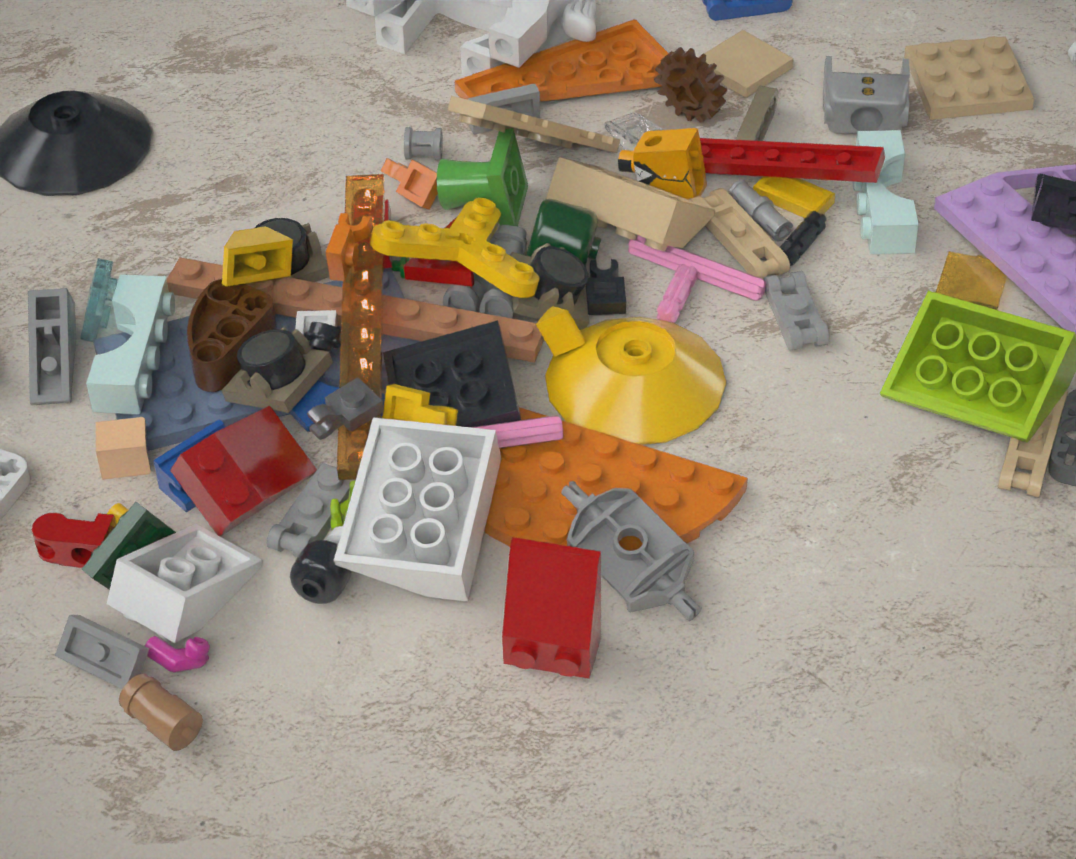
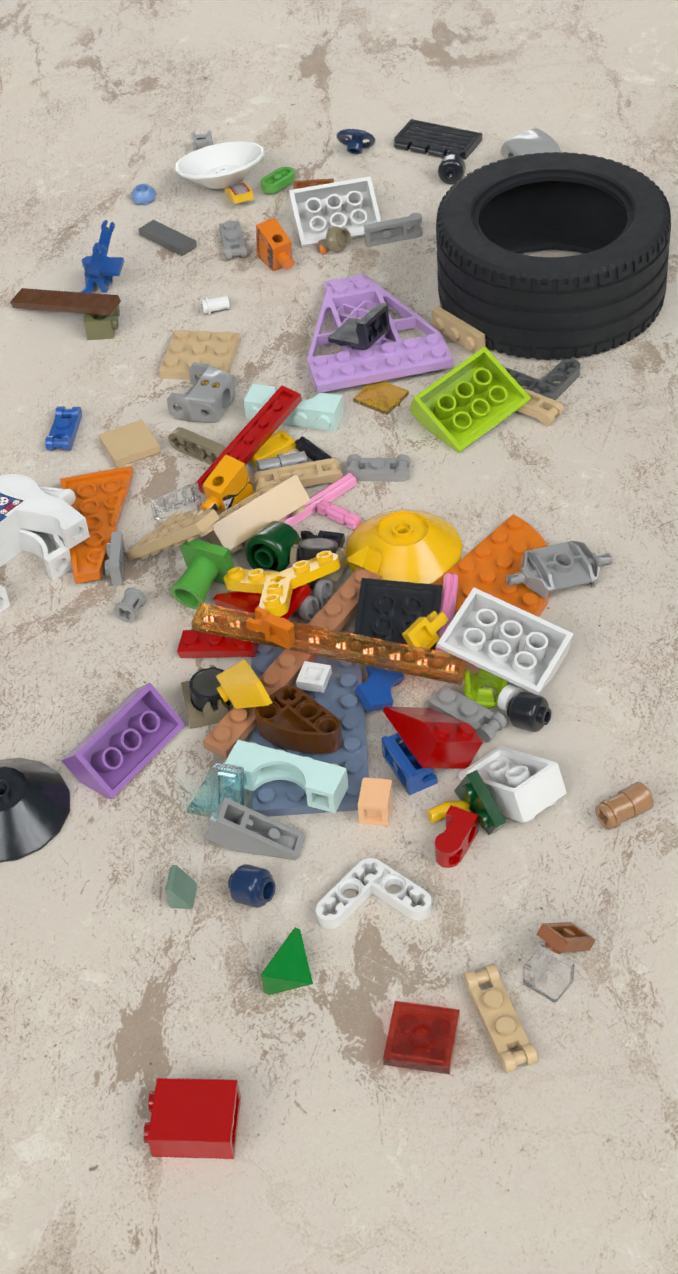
camera: 70 degrees left, 0 degrees up
light grey plate [55,615,149,689] -> none
dark pink arm [145,636,210,672] -> none
piece [221,327,333,413] -> none
black plate [304,322,342,354] -> none
flat silver plate [307,377,384,440] -> none
orange plate [380,158,438,210] -> none
red slope [502,537,601,679] -> none
reddish brown gear [654,47,727,123] -> none
none -> medium lavender slope [61,683,186,799]

